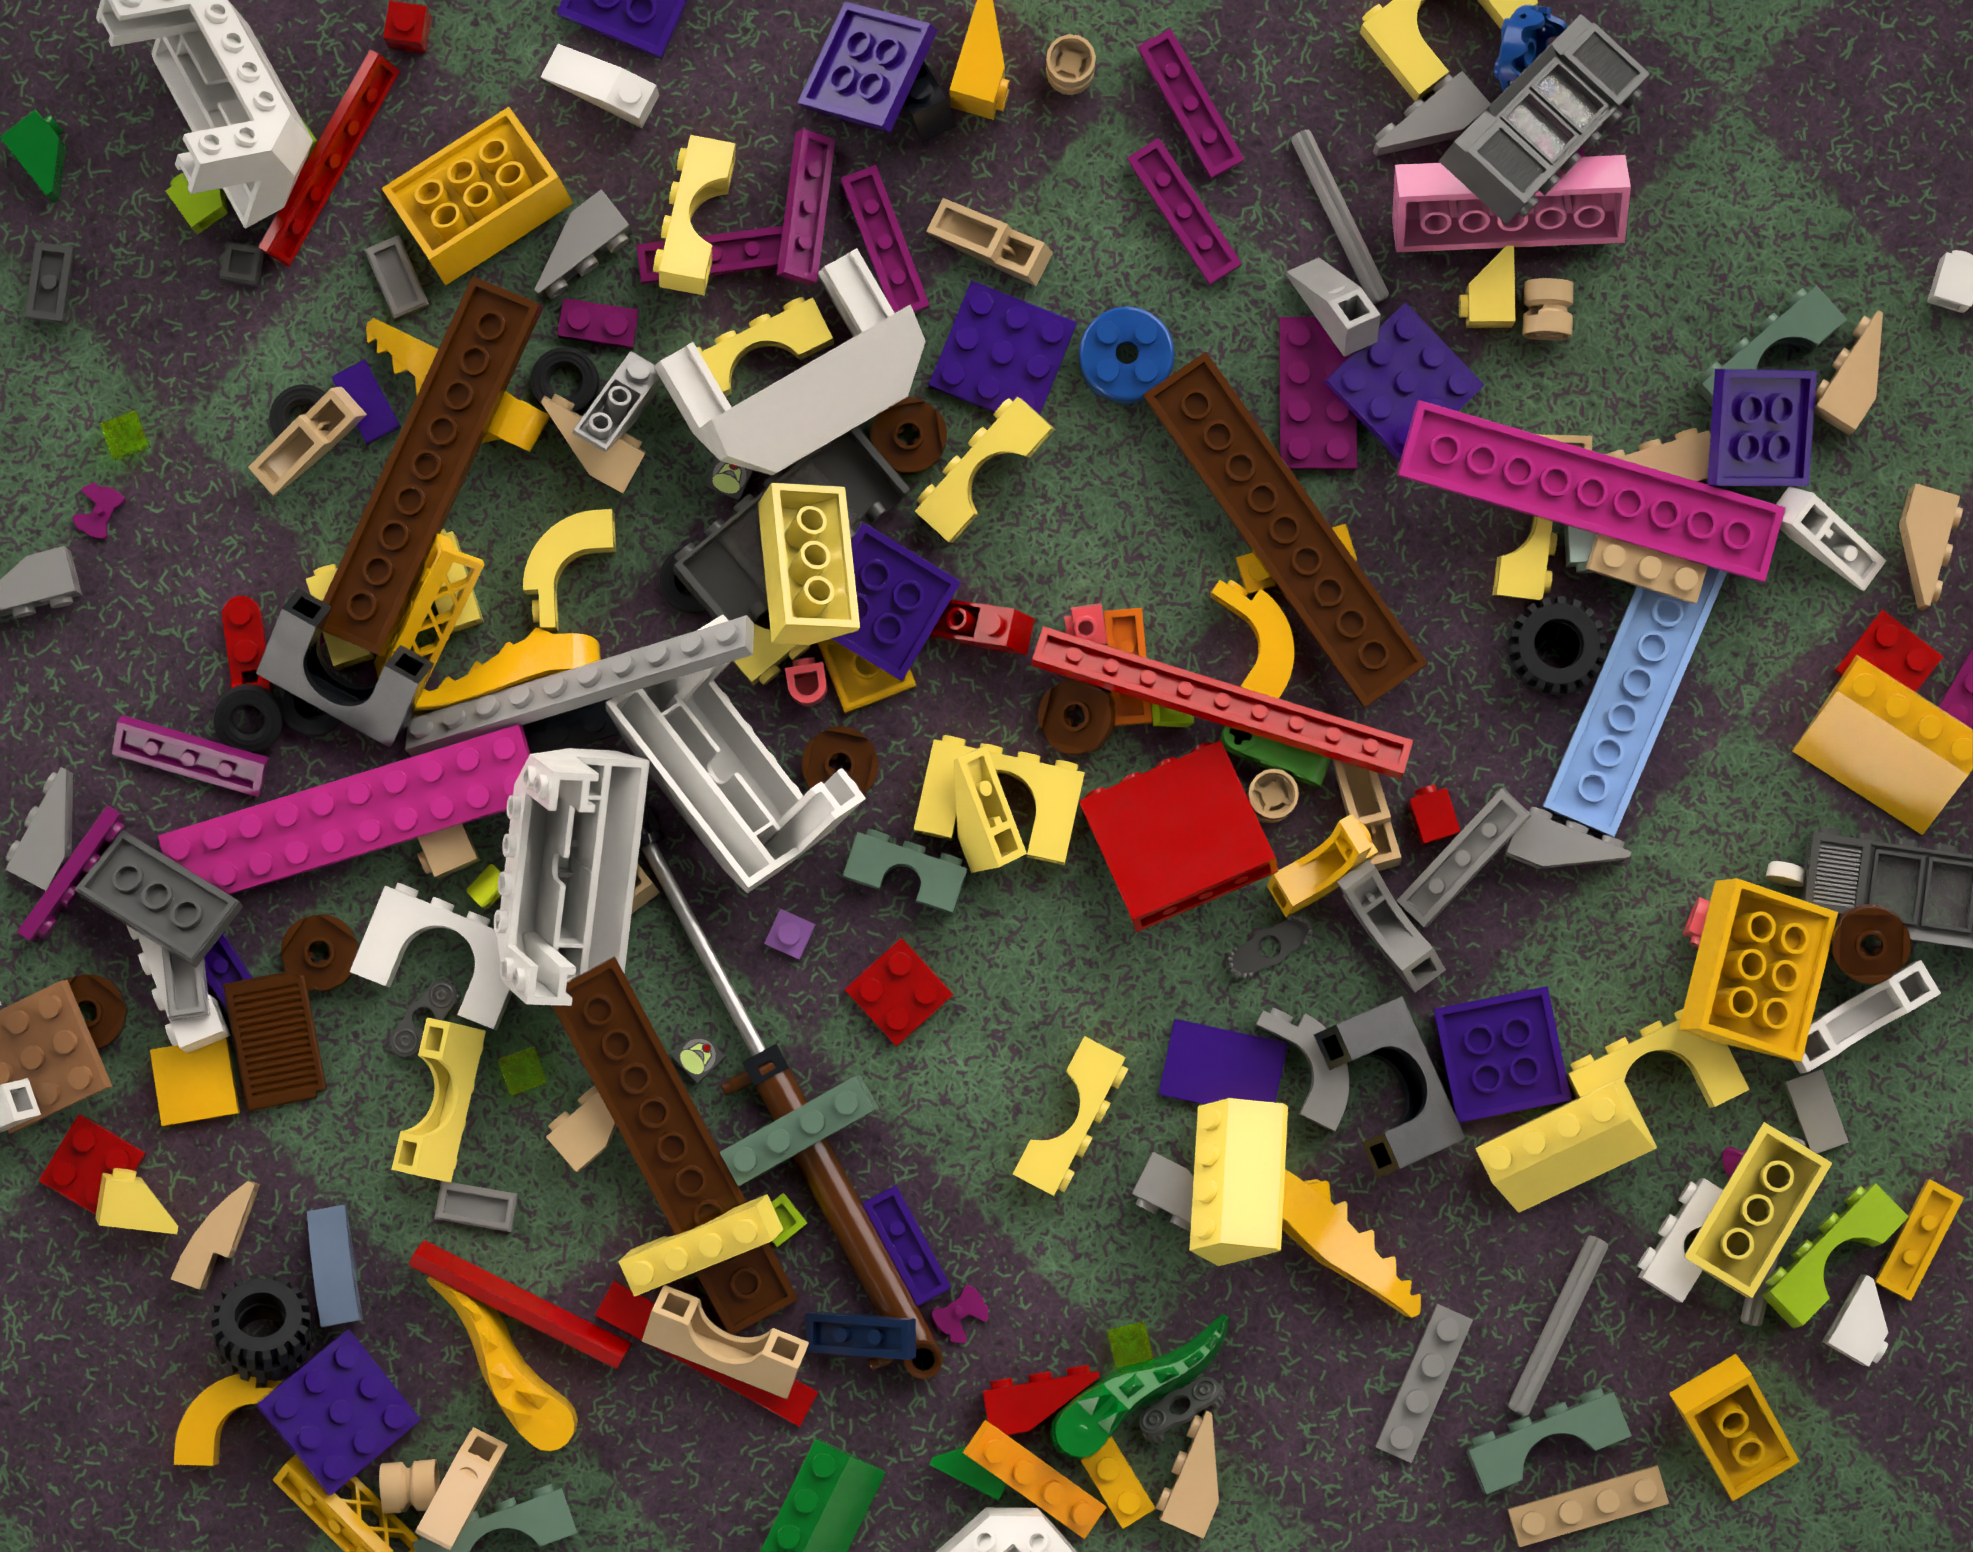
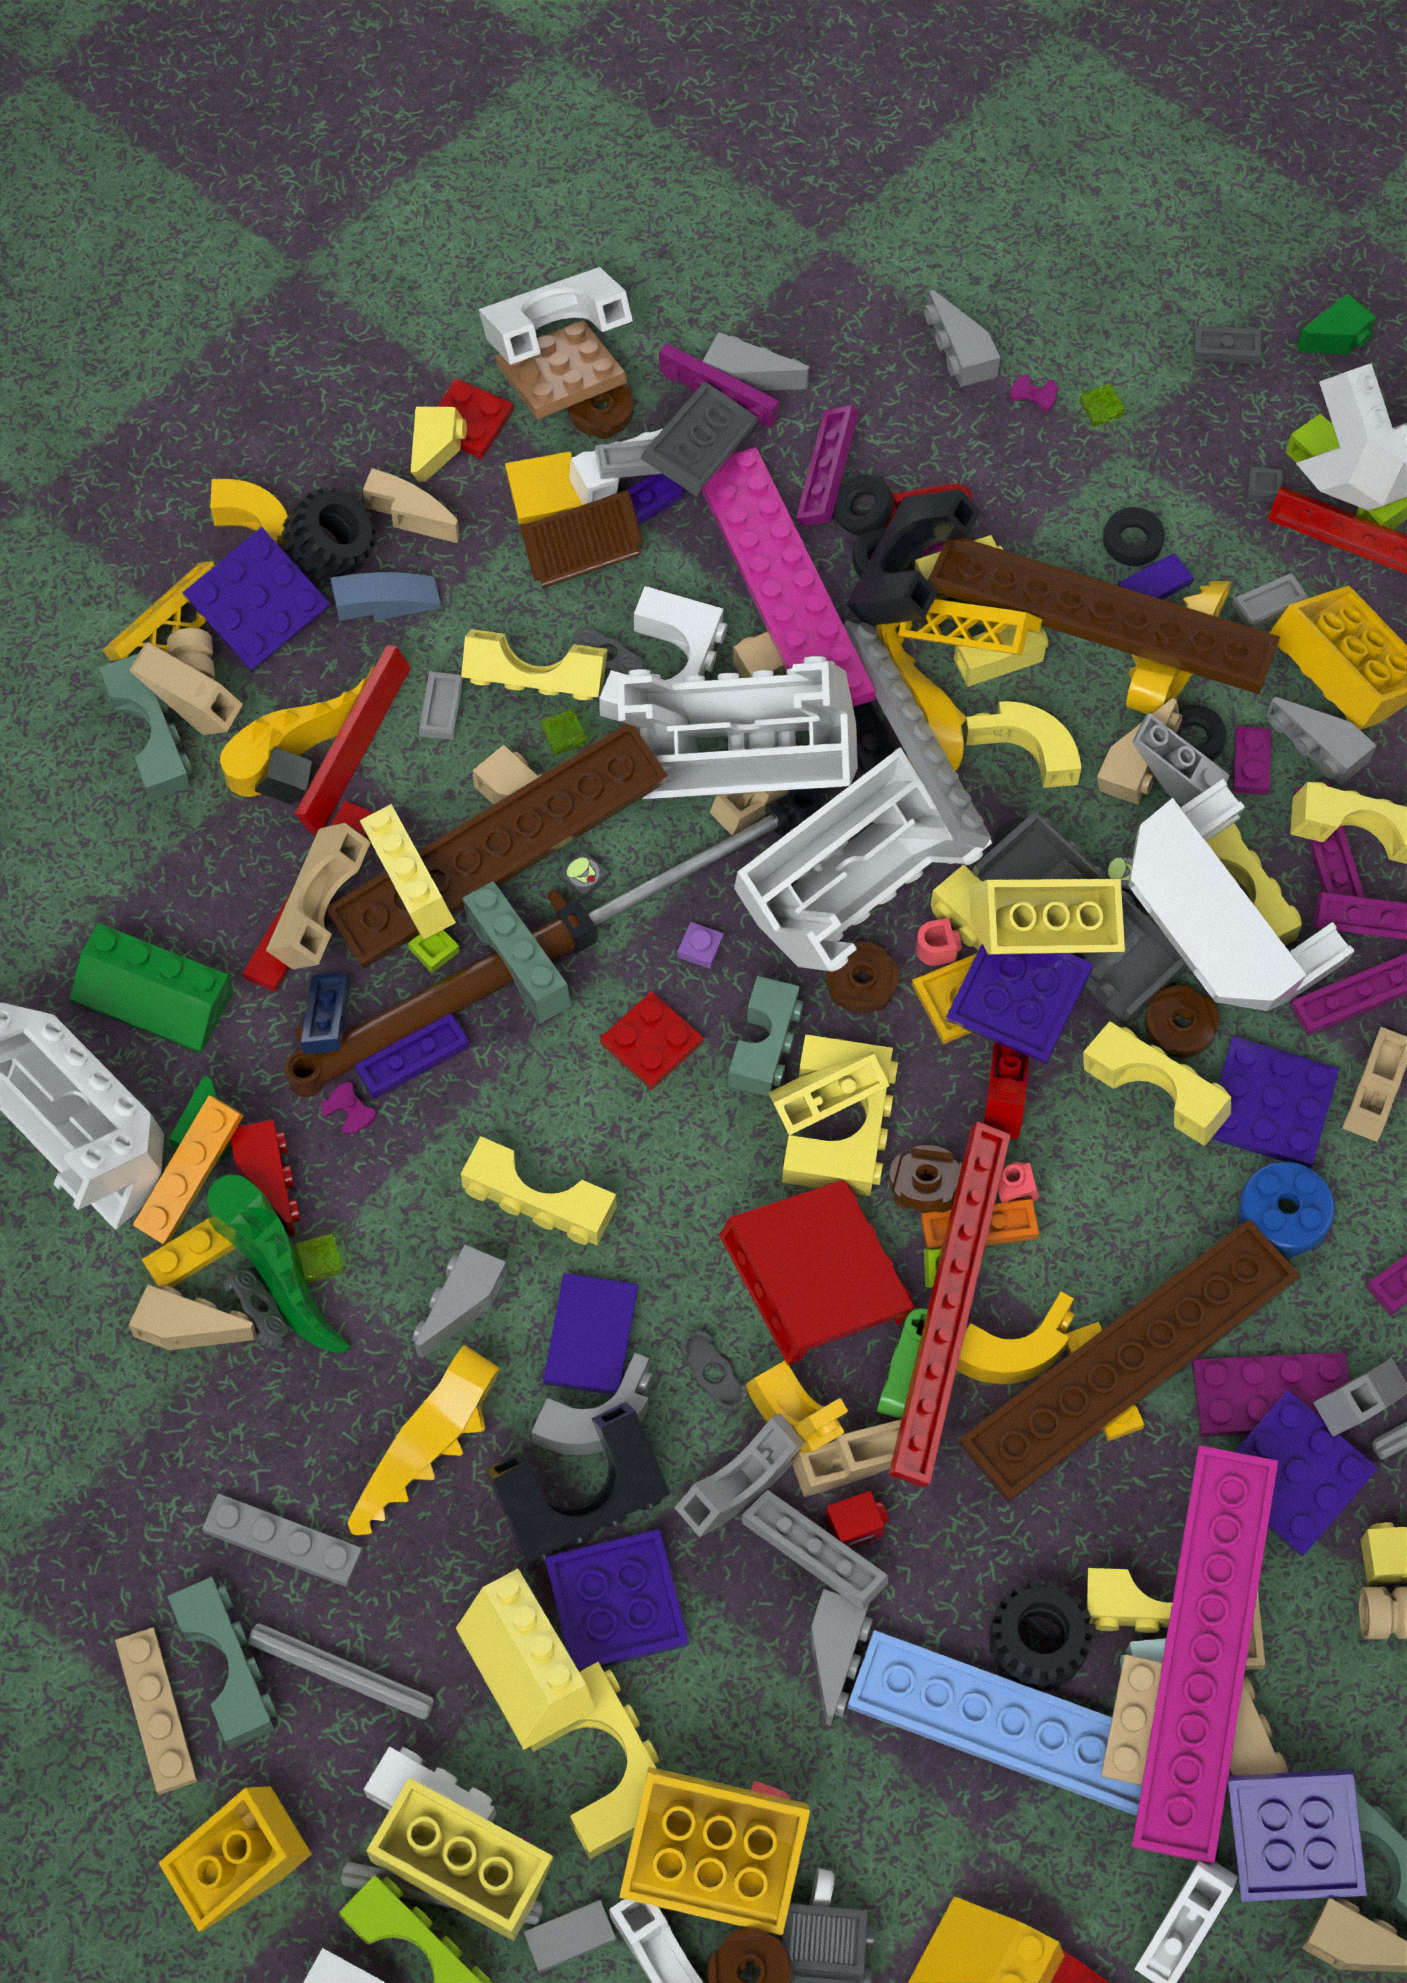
camera: 85 degrees right, 20 degrees down
tan slope [248,387,367,496] -> none
reddish brown plate [281,914,360,991] -> none
light yellow slope [1189,1098,1288,1266] -> none
tan wheel [1247,769,1299,823] -> none
none -> pearl dark grey panel [255,747,312,805]

